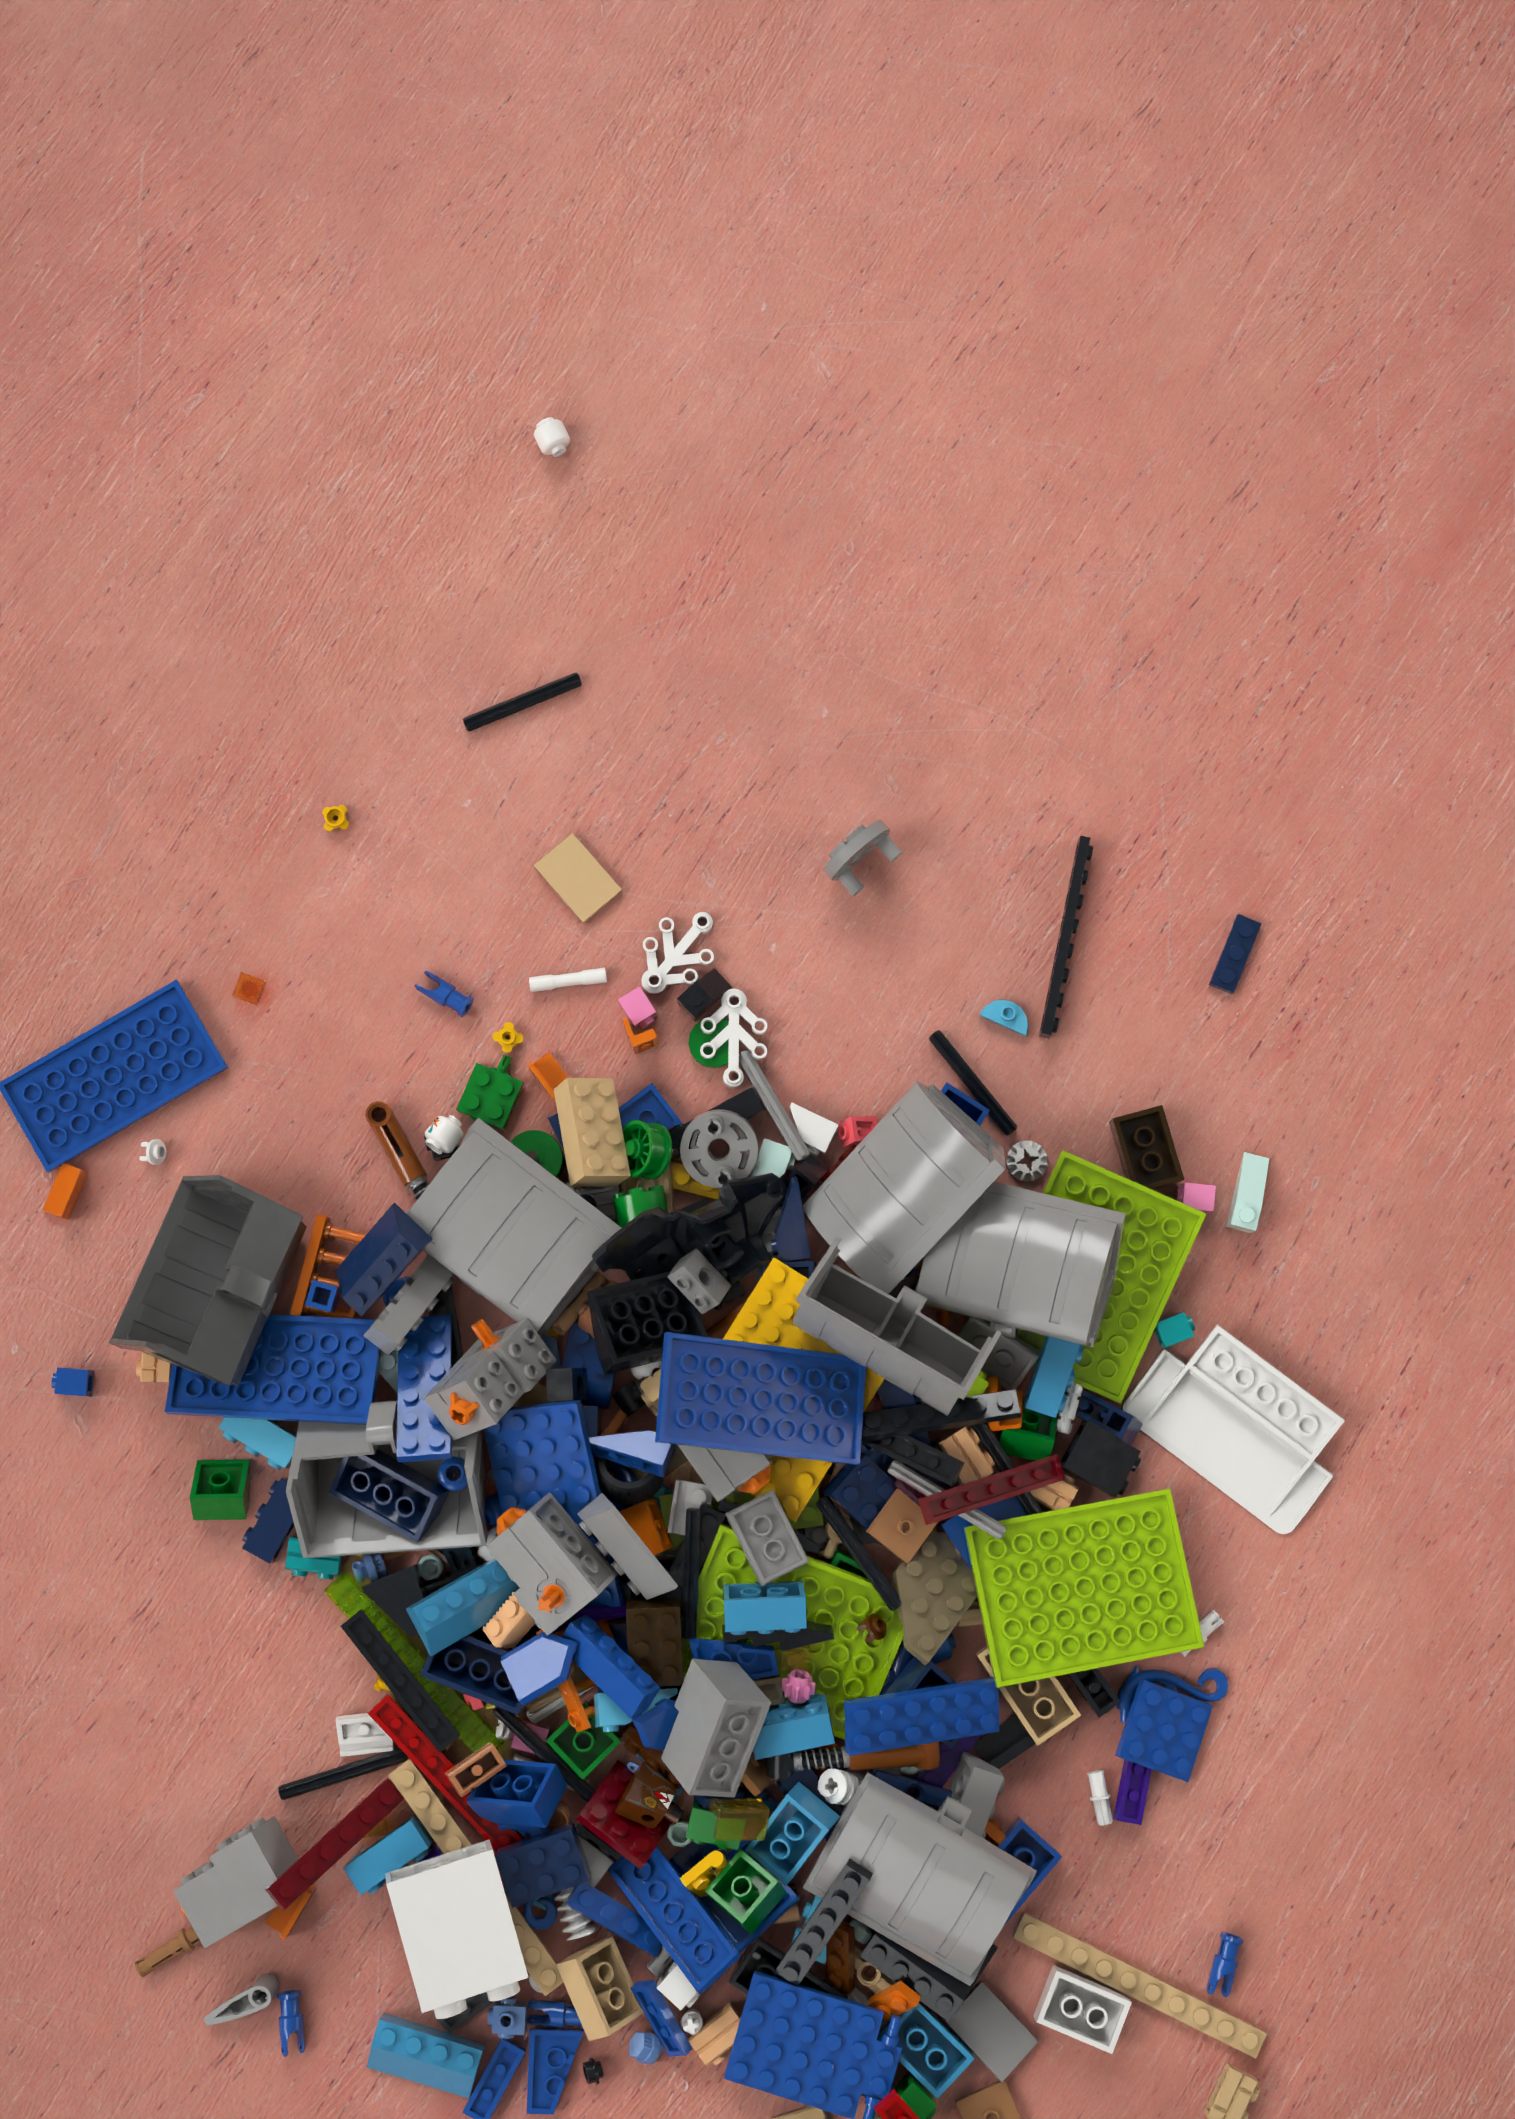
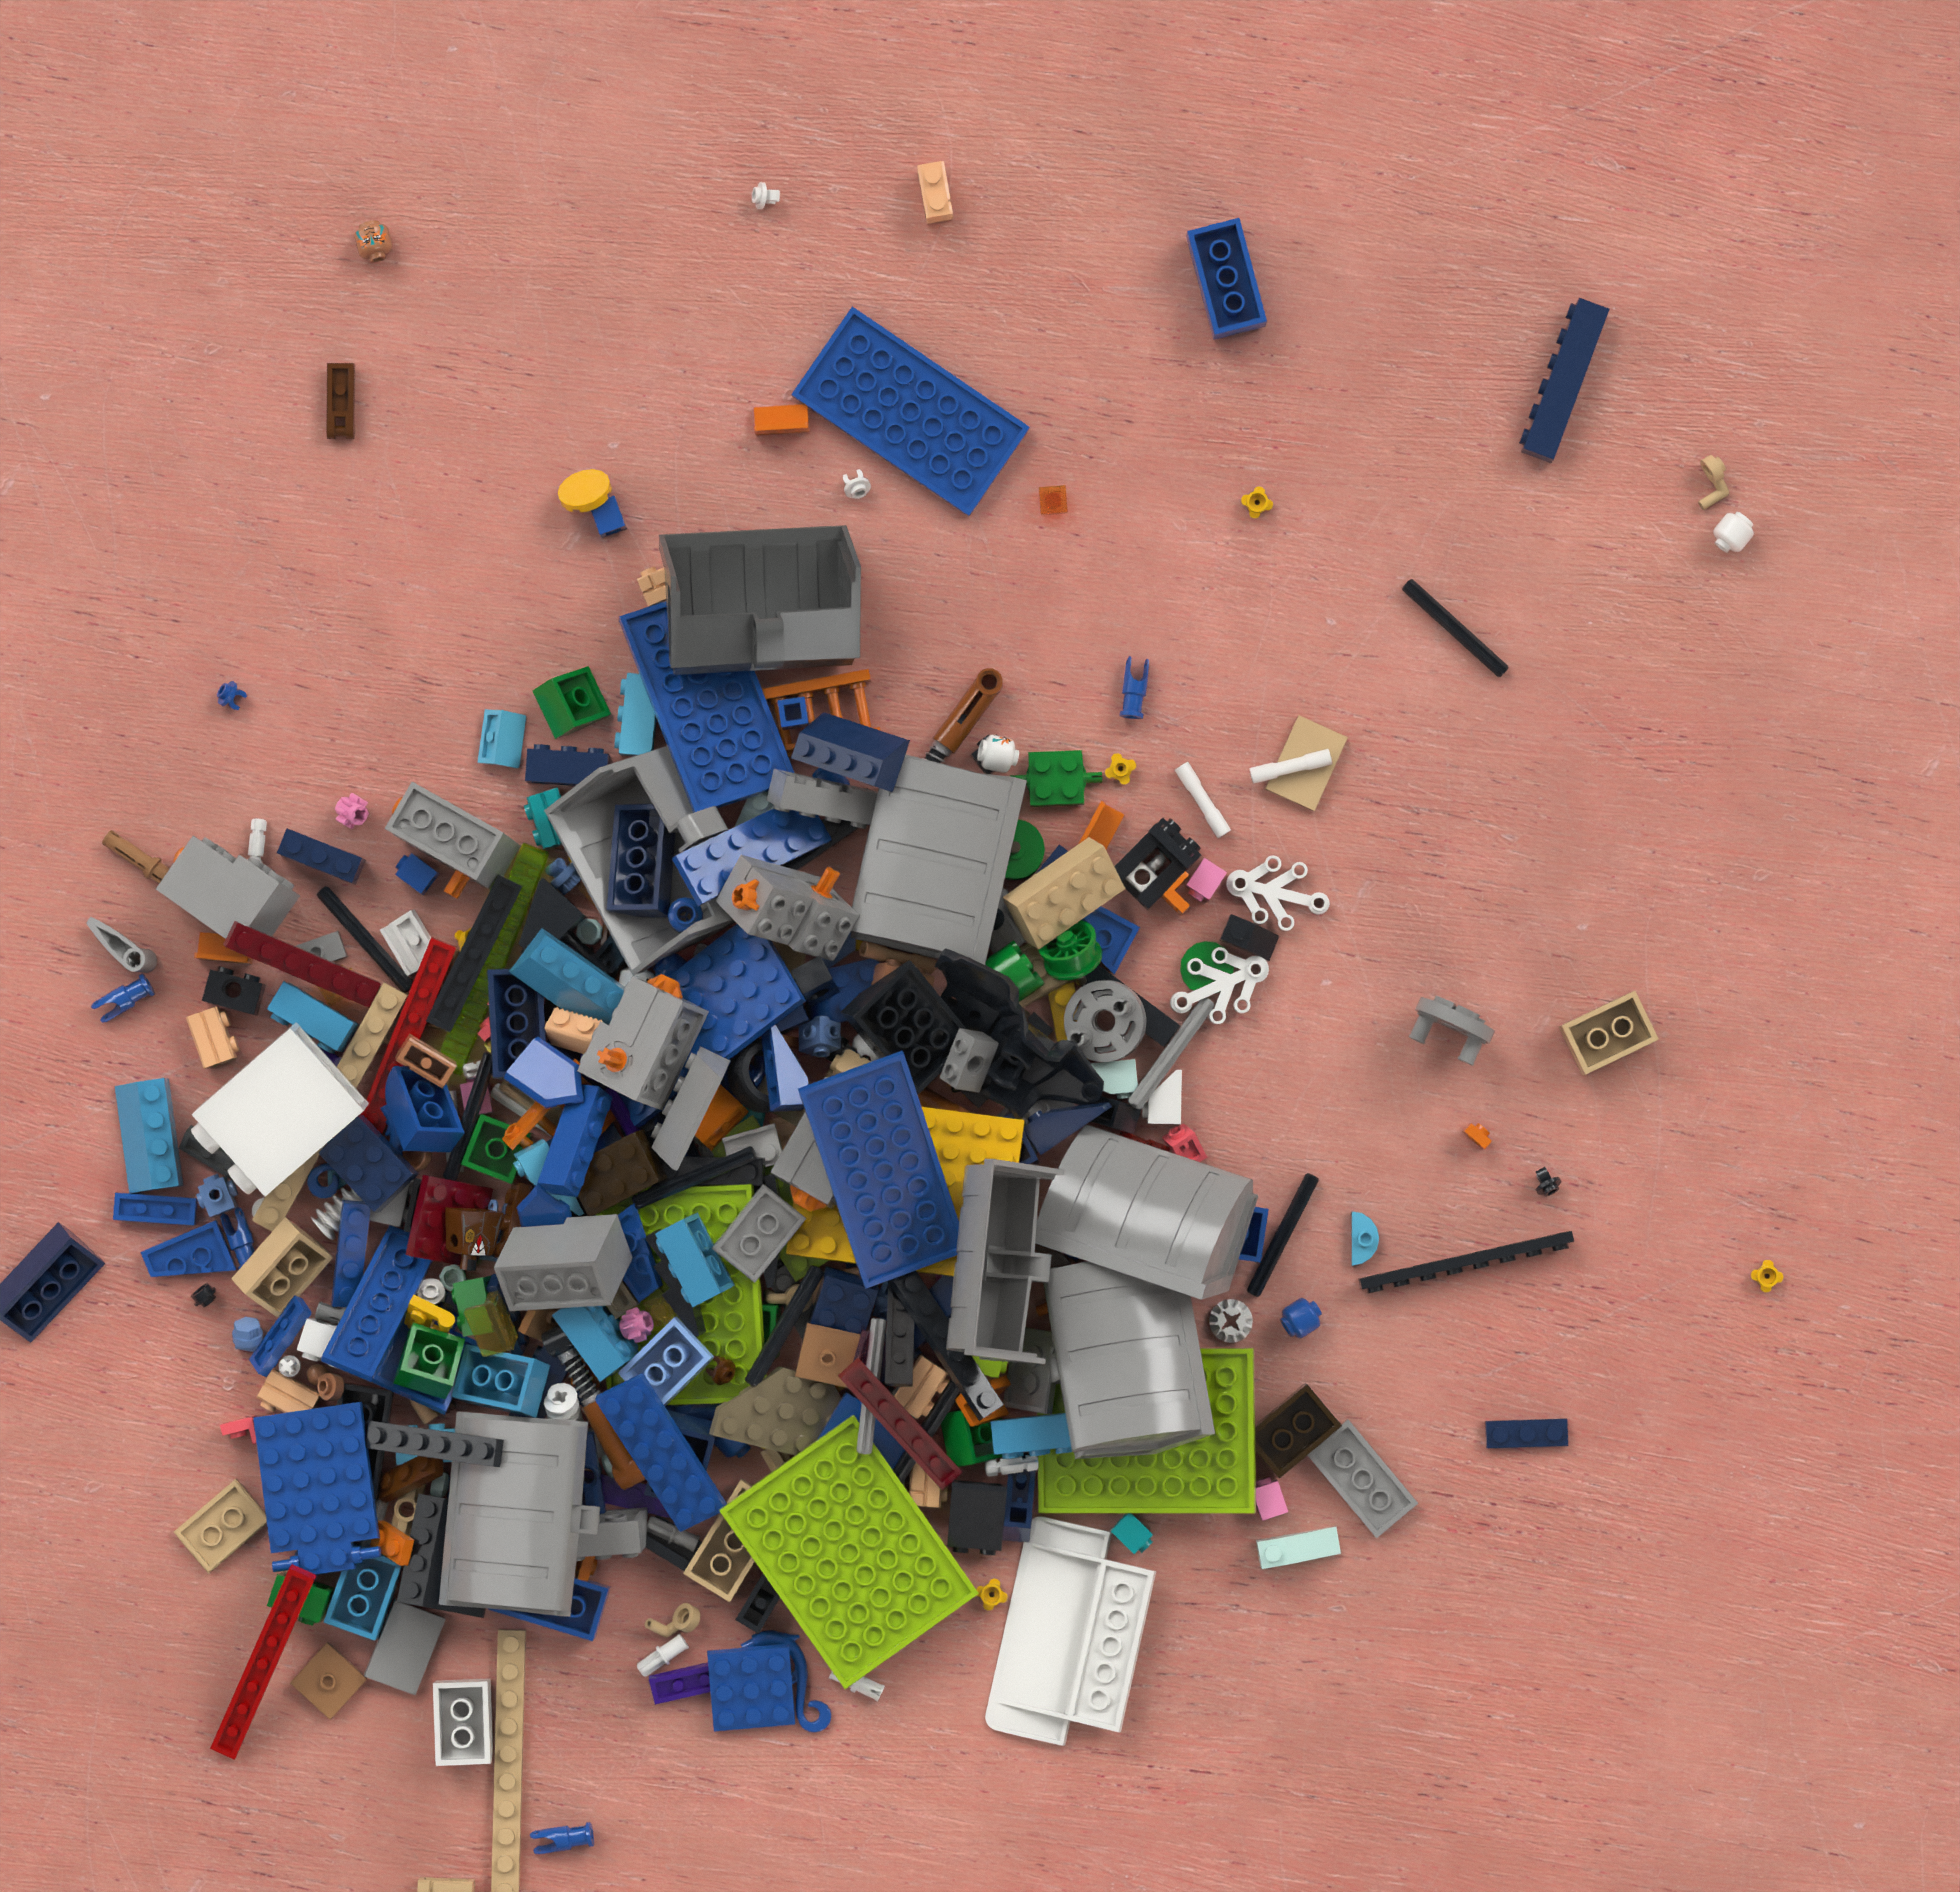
camera: 70 degrees right, 5 degrees up
none -> light nougat brick [186,1007,240,1069]
none -> black brick [202,966,266,1016]
none -> blue plate [217,681,247,710]
none -> coral bracket [220,1416,257,1445]
none -> white axle [247,818,267,863]
none -> dark blue brick [277,828,366,885]
none -> light grey plate [296,931,348,962]
none -> nougat plate [307,1364,344,1401]
none -> bright pink gear [335,793,369,829]
none -> light grey piece [385,782,521,899]
none -> blue brick [395,853,440,895]
none -> white plate [417,1278,446,1305]
none -> medium azure panel [477,709,526,768]
none -> yellow tile [558,469,612,512]
none -> light blue brick [618,1316,714,1406]
none -> tan plate [645,1603,700,1638]
none -> light grey axle [647,1516,700,1552]
none -> medium blue brick [799,1016,841,1058]
none -> yellow plate [976,1578,1008,1611]
none -> black brick [1114,818,1201,911]
none -> blue brick [1186,218,1267,340]
none -> white piece [1249,749,1332,784]
none -> blue head [1280,1298,1322,1338]
none -> light grey plate [1307,1419,1418,1538]
none -> orange plate [1462,1123,1492,1149]
none -> dark blue brick [1519,298,1610,463]
none -> black plate [1535,1167,1562,1196]
none -> tan brick [1559,991,1659,1075]
none -> tan plate [1698,455,1729,510]
none -> yellow plate [1751,1260,1783,1292]

